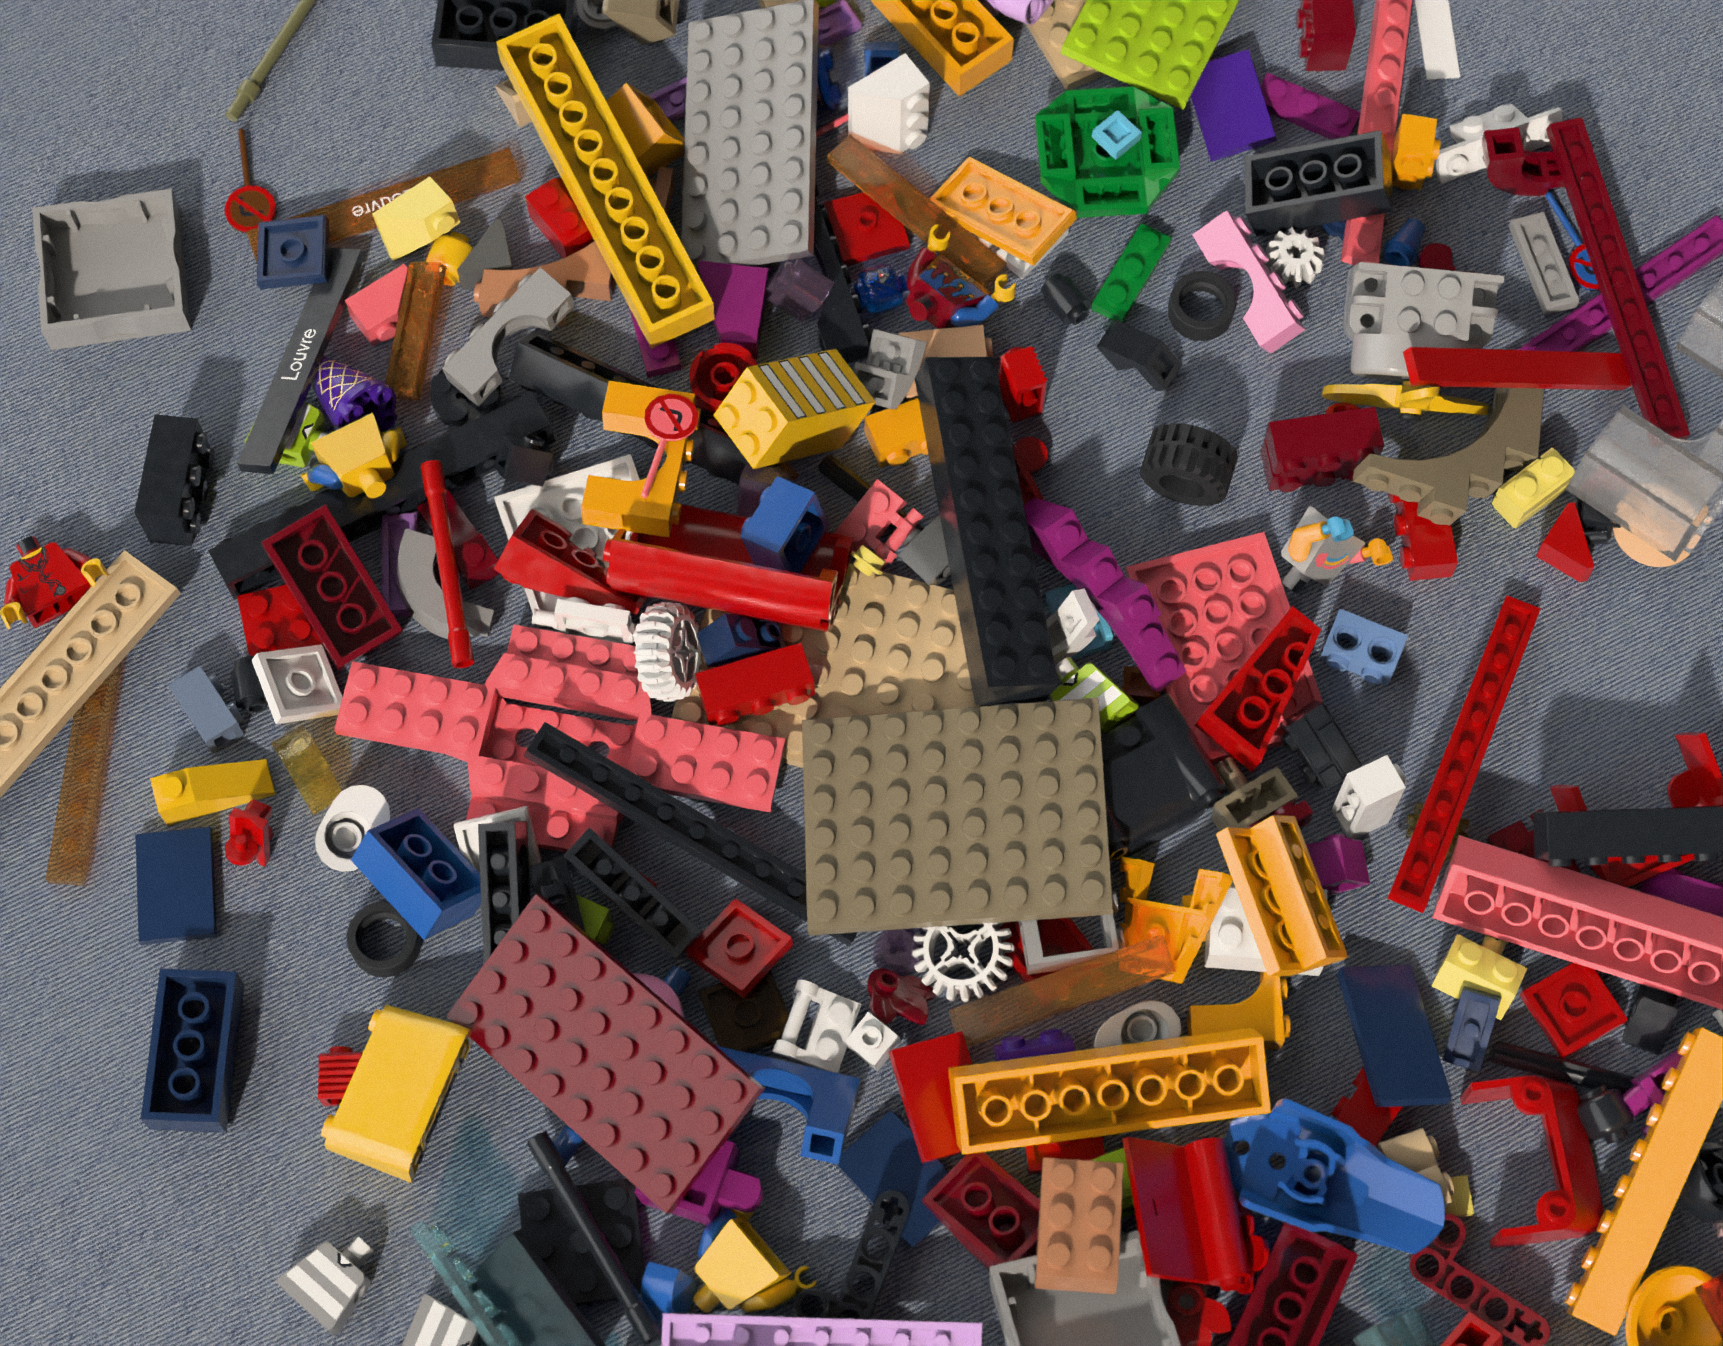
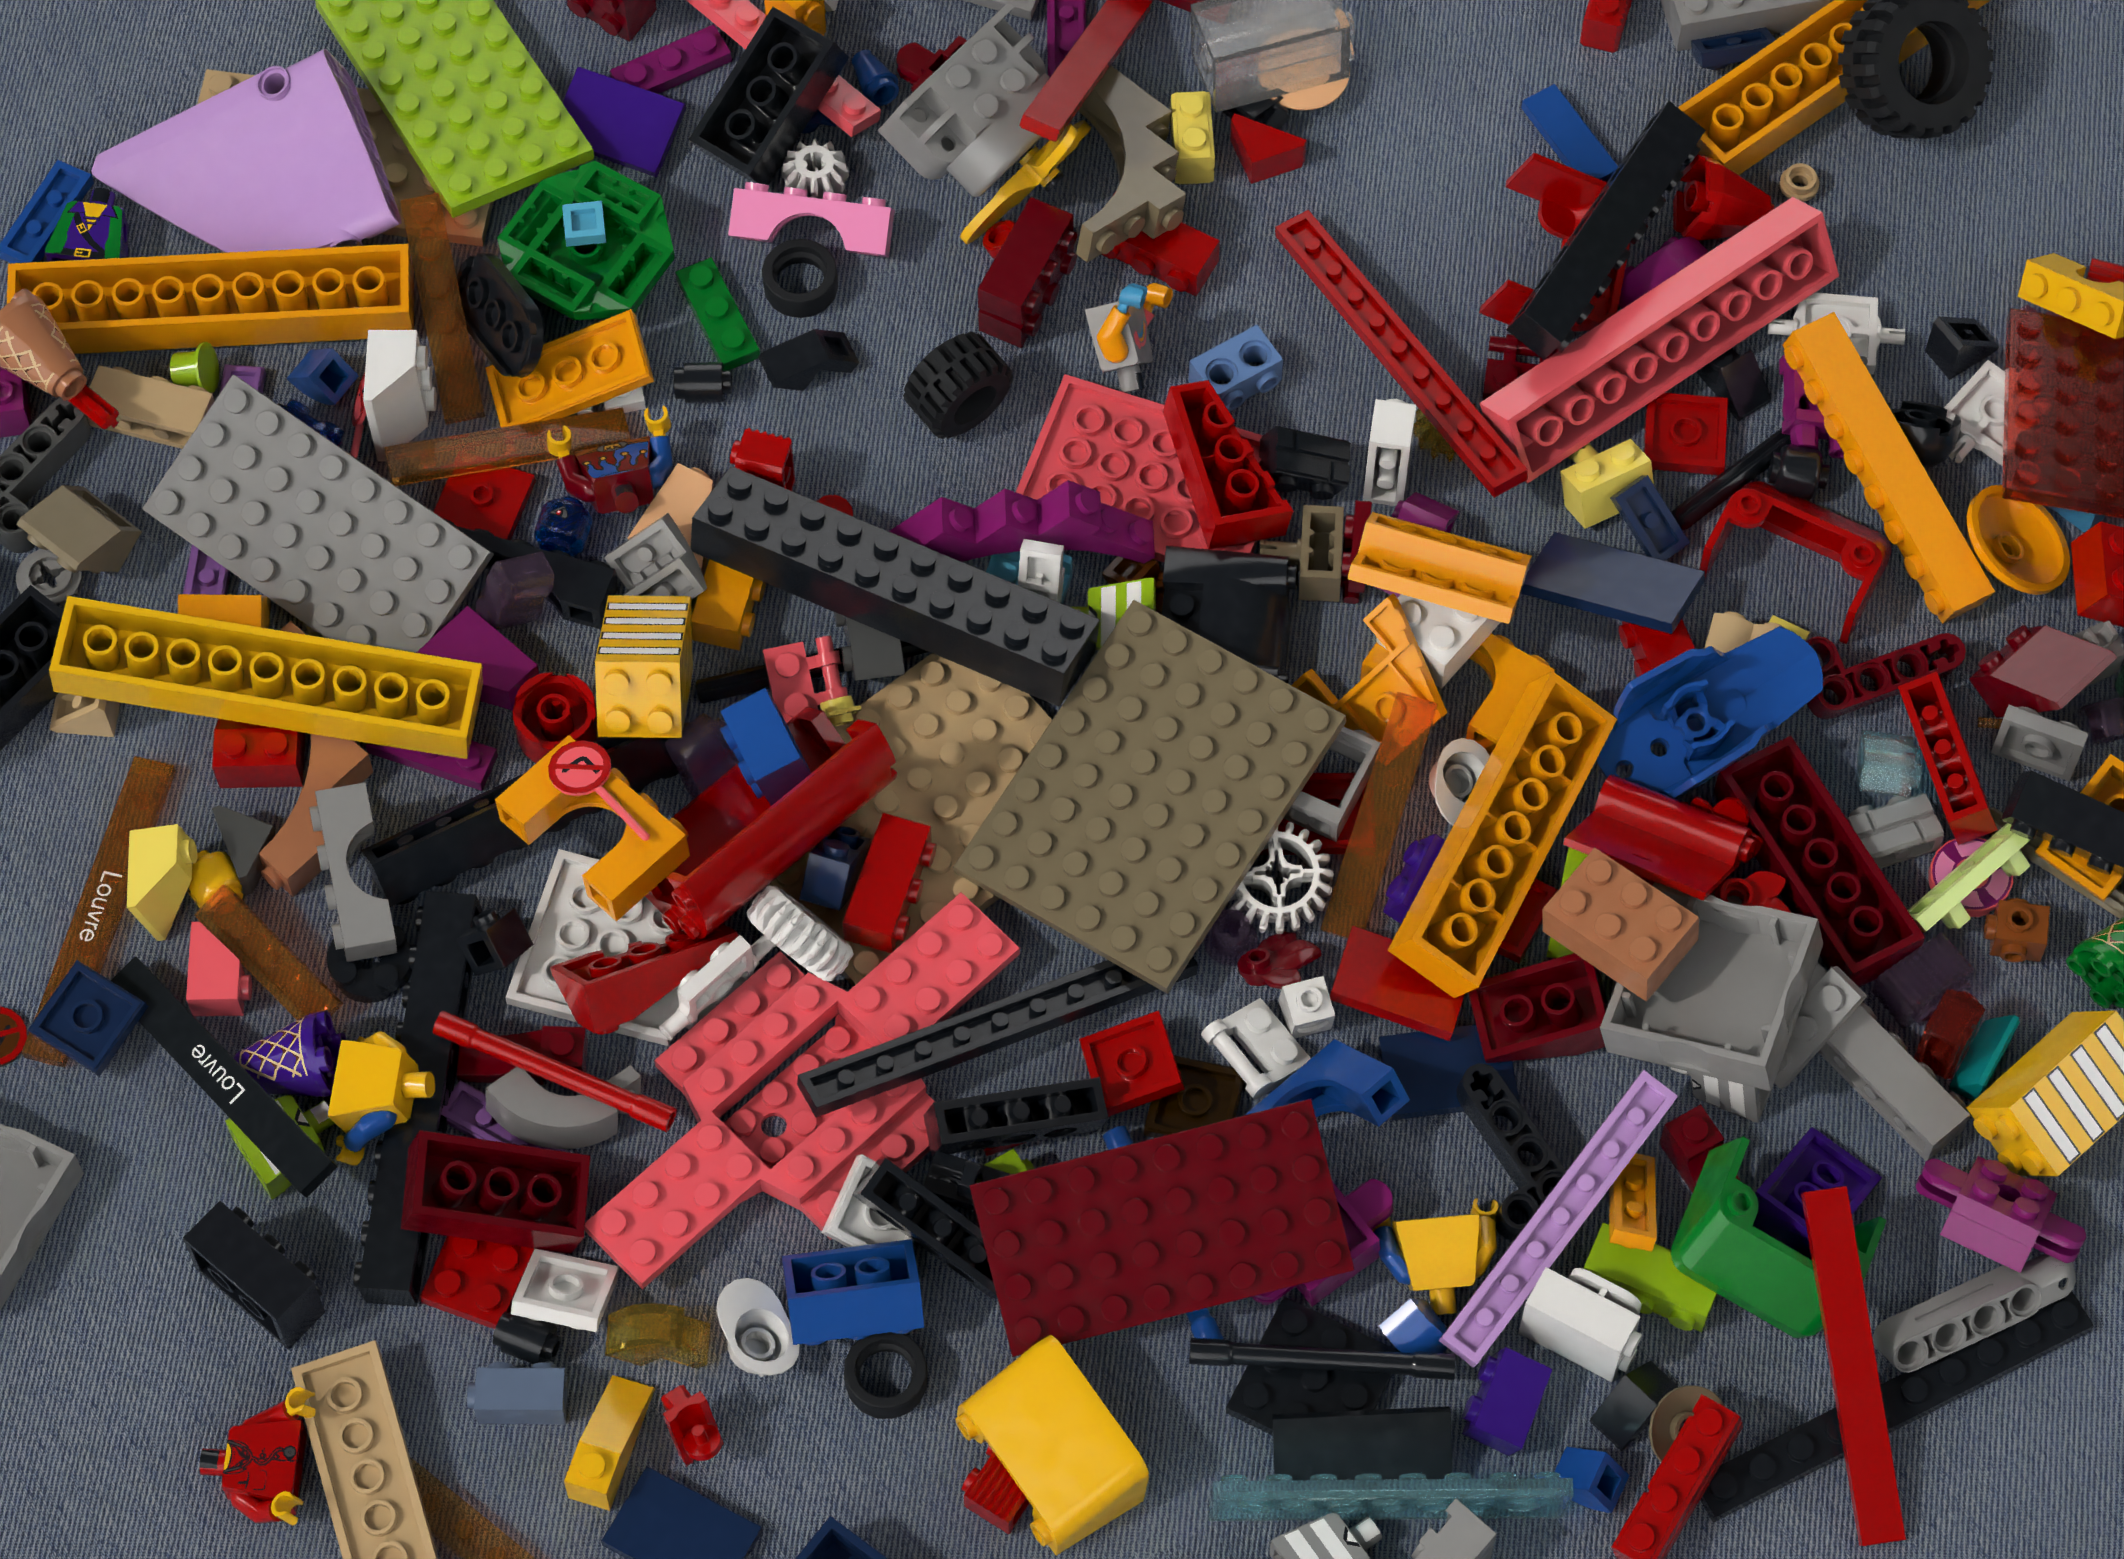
camera: 55 degrees left, 5 degrees down
none -> clear orange plate [400,193,485,425]
none -> black tile [455,253,544,378]

